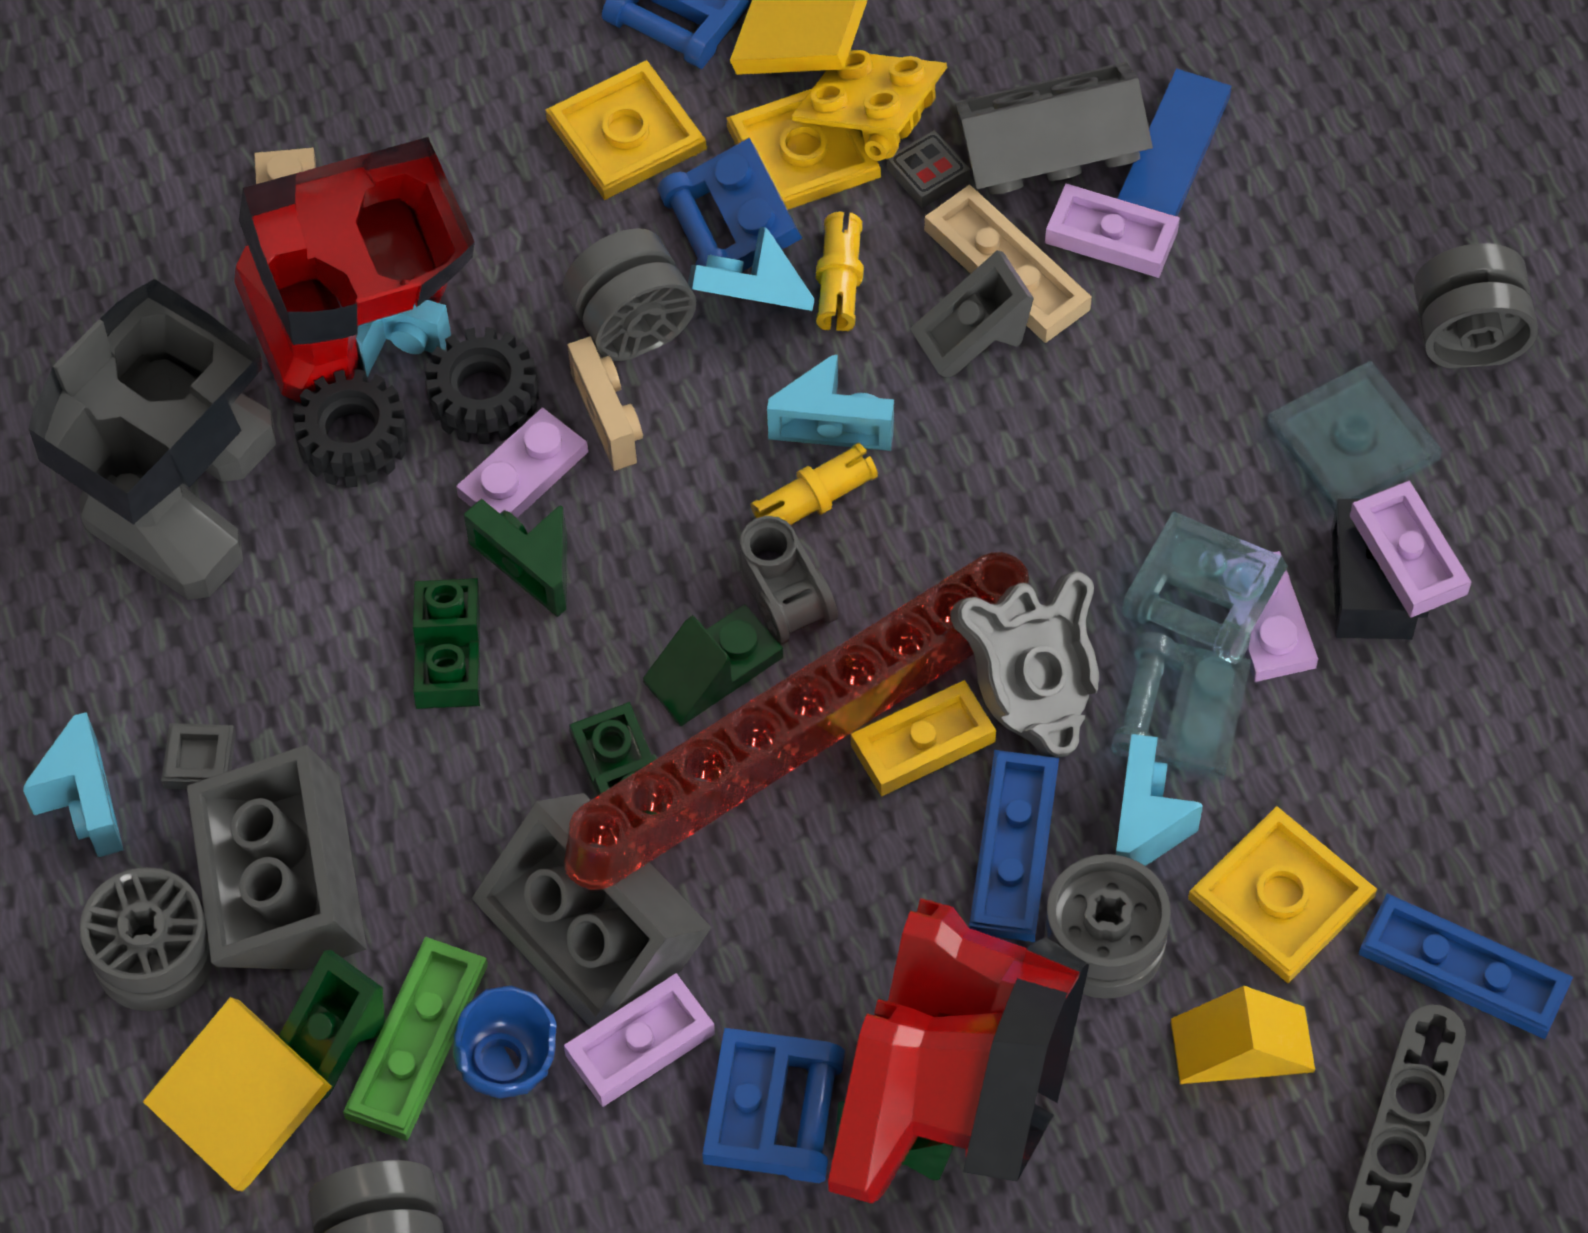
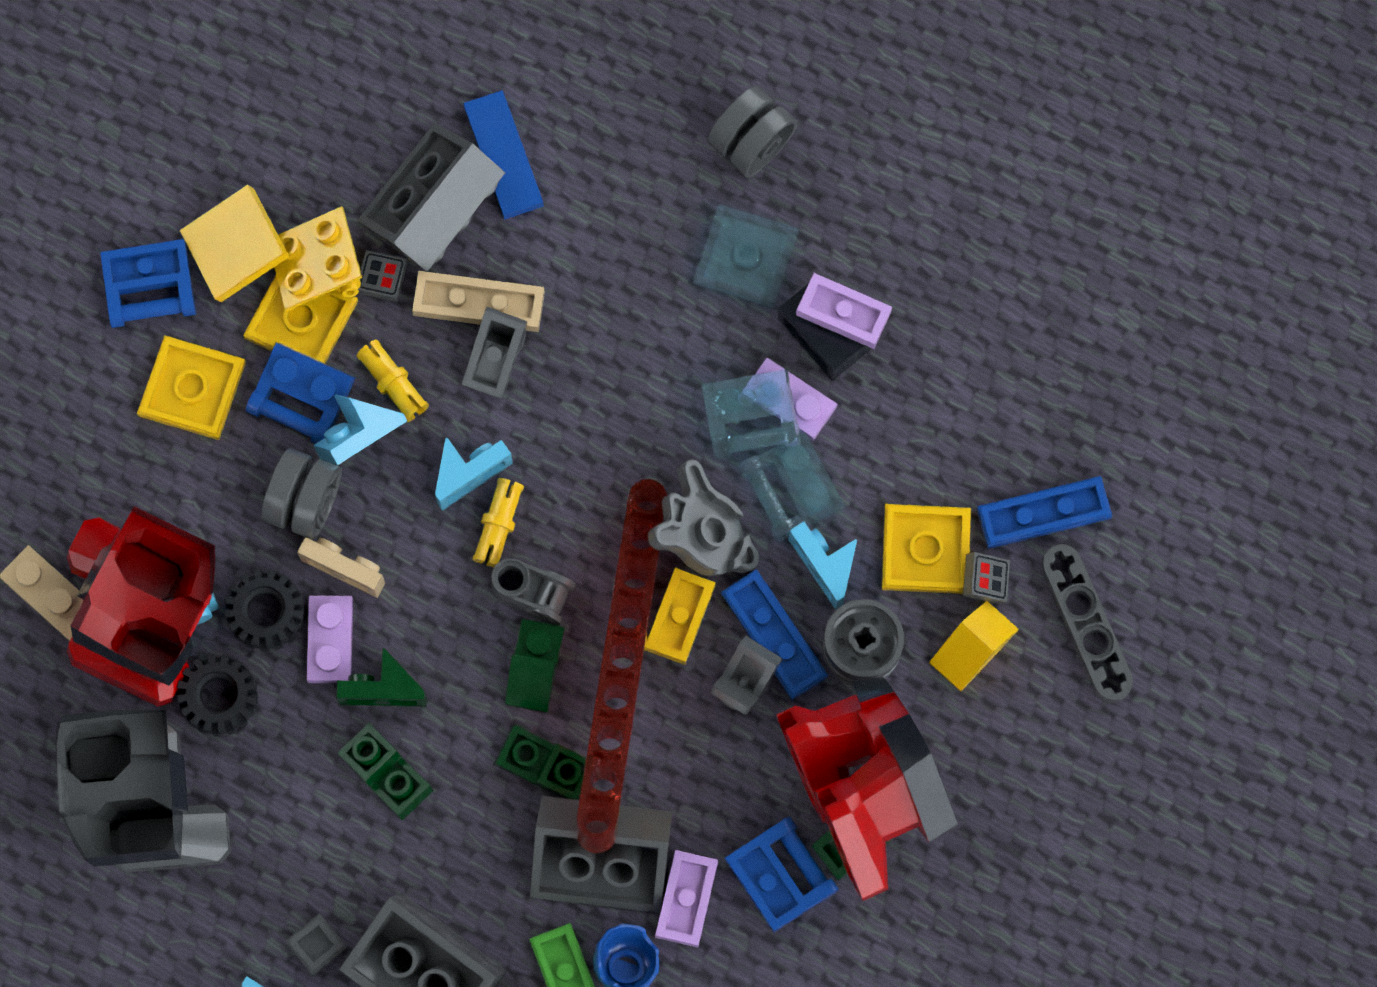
camera: 45 degrees left, 15 degrees up
lavender plate [1045,183,1180,278] -> none
none -> dark grey bracket [711,636,782,714]
none -> dark grey tile [963,552,1010,604]

